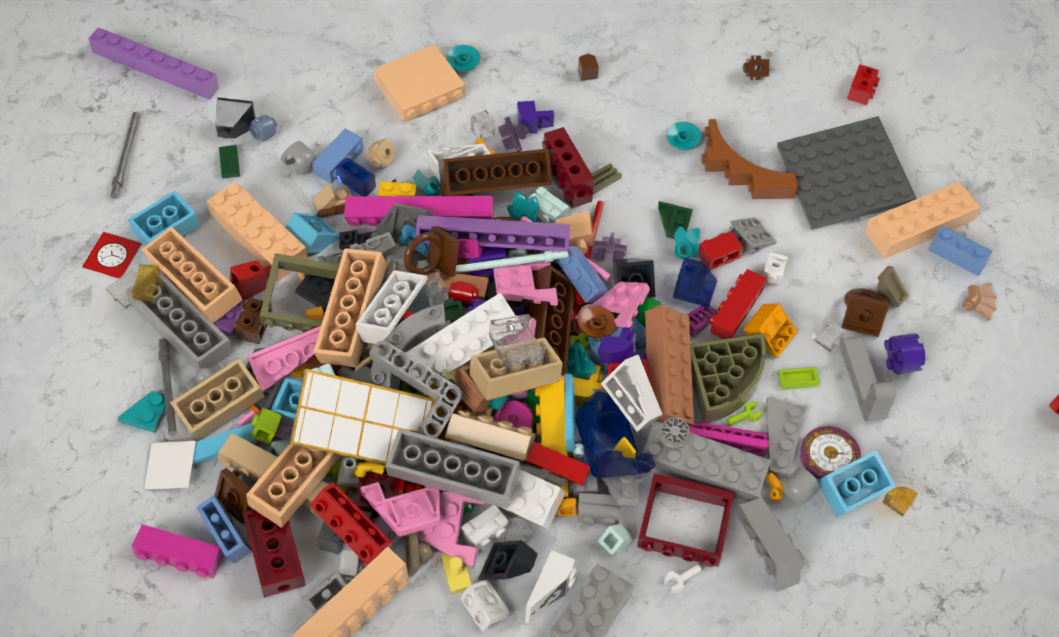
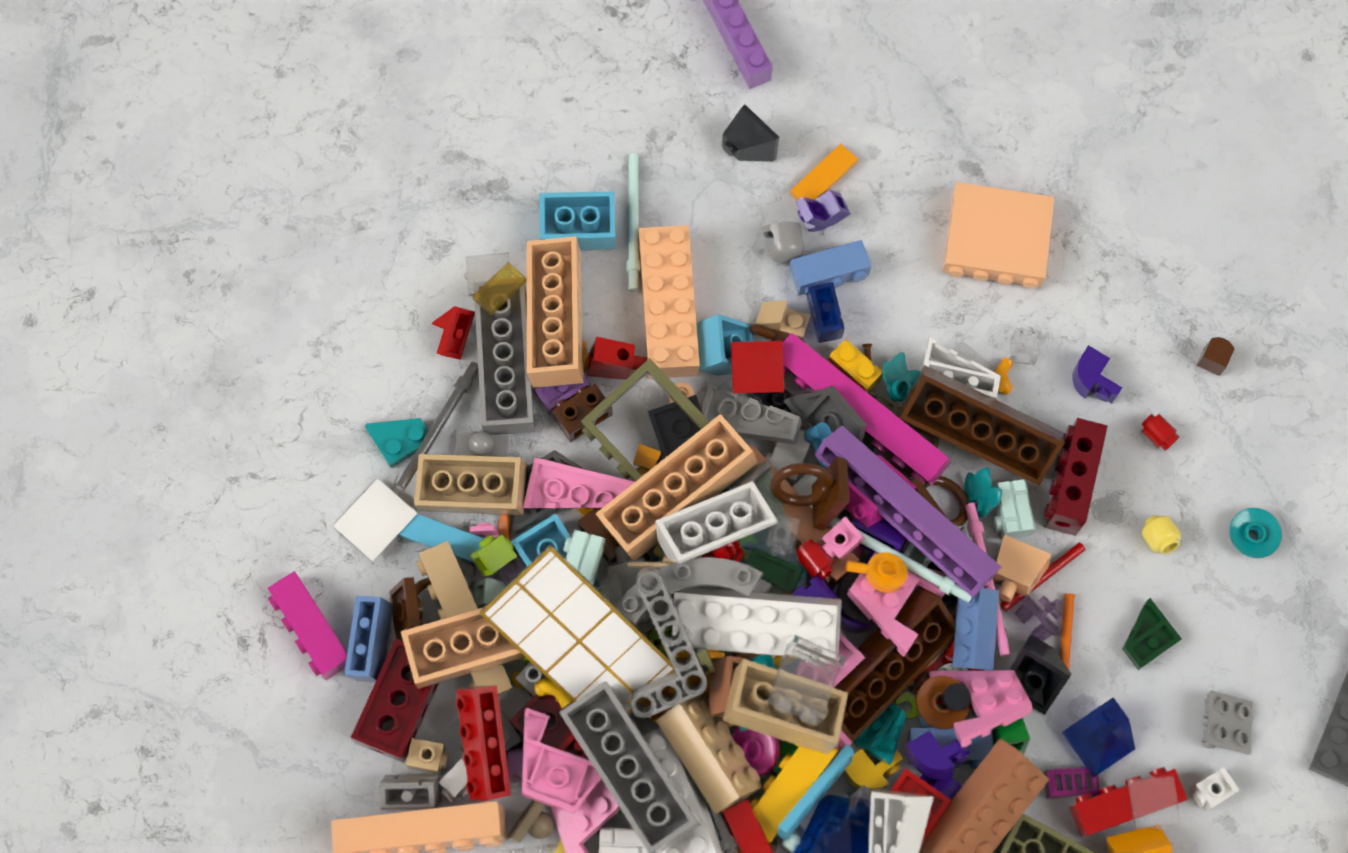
camera: 40 degrees right, 15 degrees up
red sticker [82,232,142,279] -> none
flat silver bar [110,112,140,199] -> none
dark green tile [219,145,240,179] -> none
sand blue head [249,115,277,141] -> none
tan brick [365,138,397,169] -> none
teal dish [446,45,481,72] -> none
clear purple hips [498,117,529,151] -> none
olive tile [592,163,622,194] -> none
teal plate [674,226,700,260] -> none
red brick [697,231,743,271] -> none
dark orange arch [701,119,798,199] -> none
none -> tan brick [406,738,449,775]
none -> red slope [432,306,475,360]
none -> light aqua bar [626,153,641,292]
none -> red tile [731,341,784,394]
none -> light orange tile [790,143,858,200]
none -> brick [795,190,851,232]
none -> bright pink brick [822,517,865,560]
none -> light orange piece [846,552,908,593]
none -> black tile [942,683,971,712]
none -> orange bar [1060,593,1075,669]
none -> clear piece [1128,775,1181,830]
none -> red brick [1141,414,1180,451]
none -> light yellow head [1142,515,1181,555]

